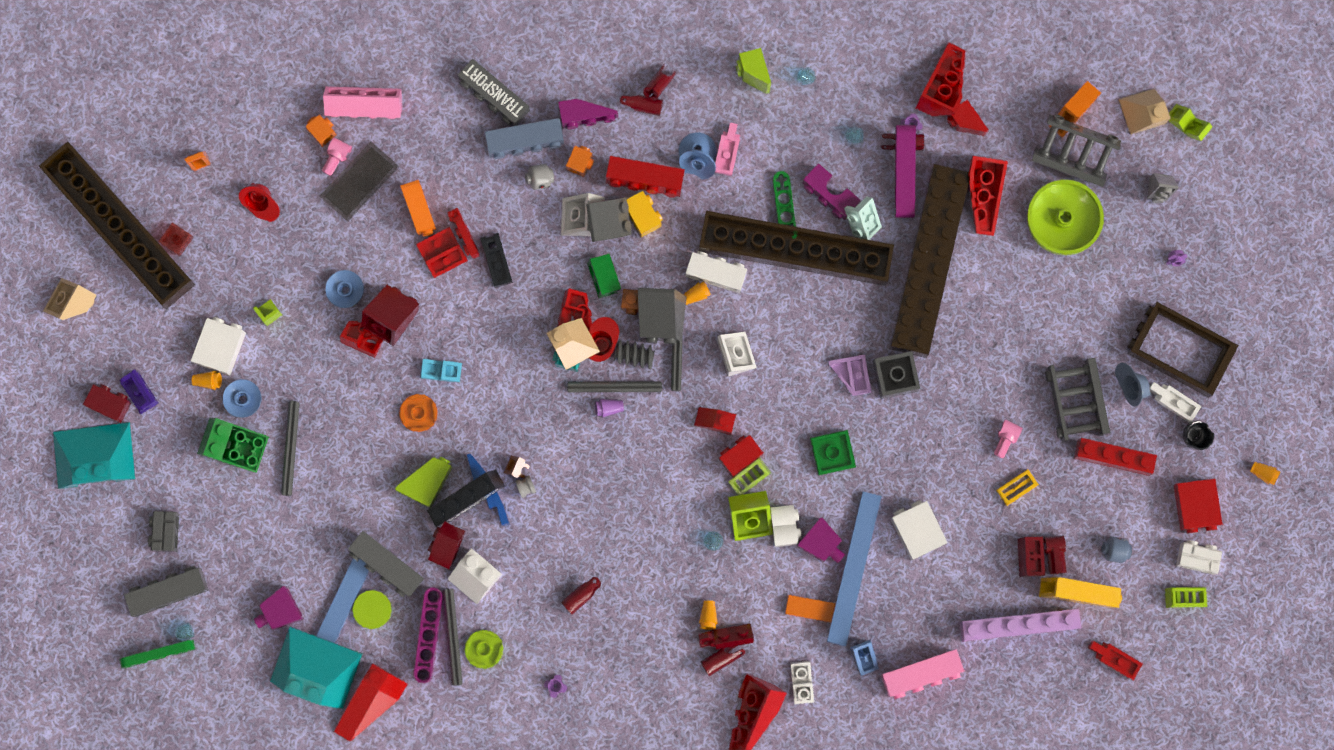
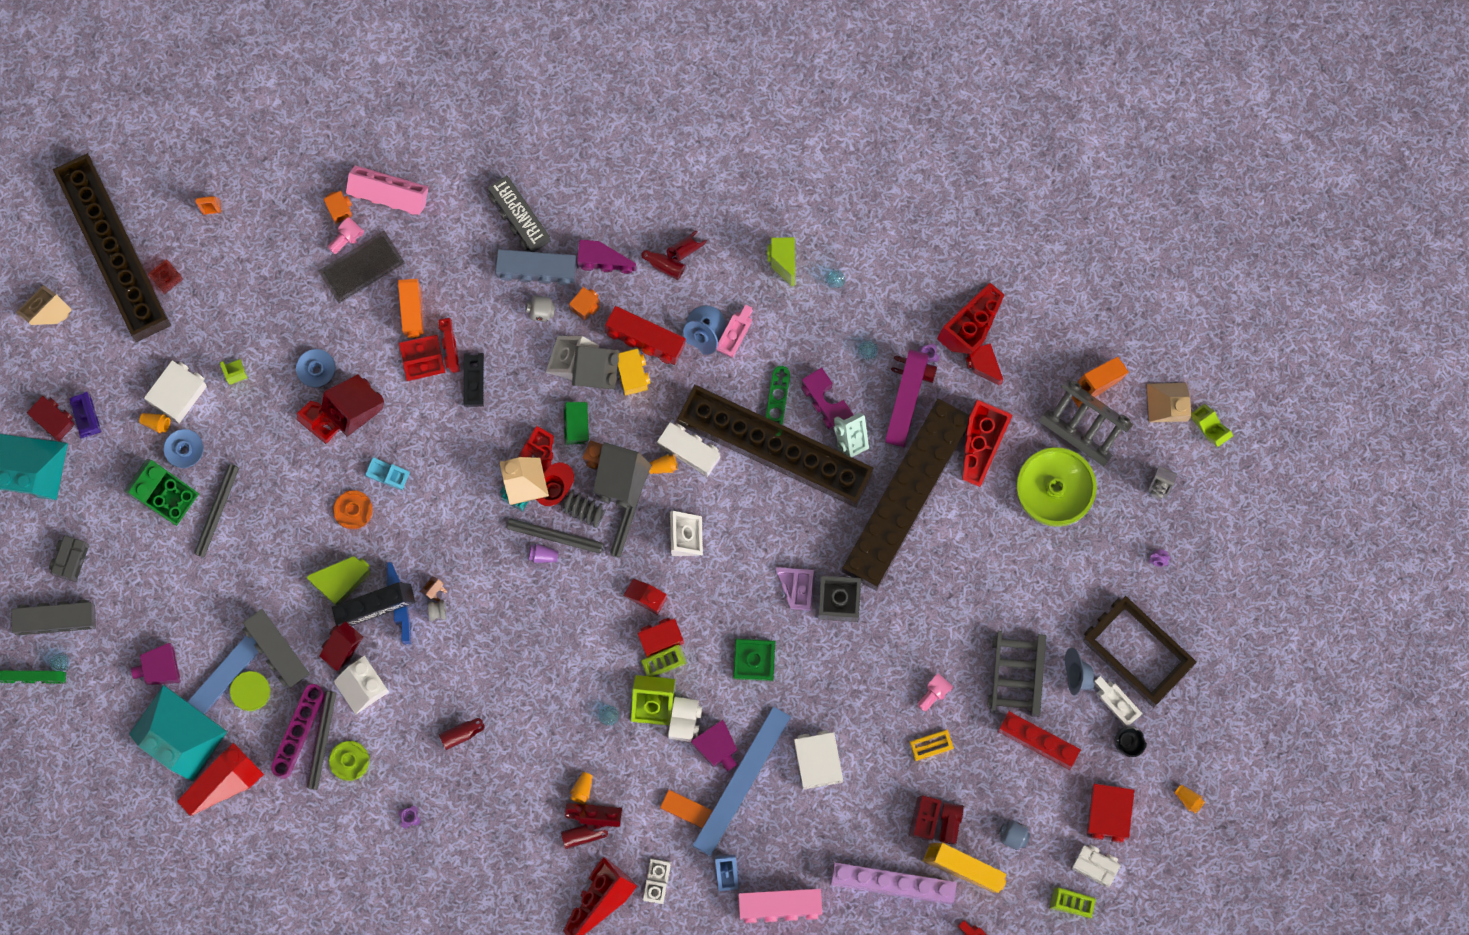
camera: 20 degrees right, 5 degrees down
red piece [239,183,280,222] -> none

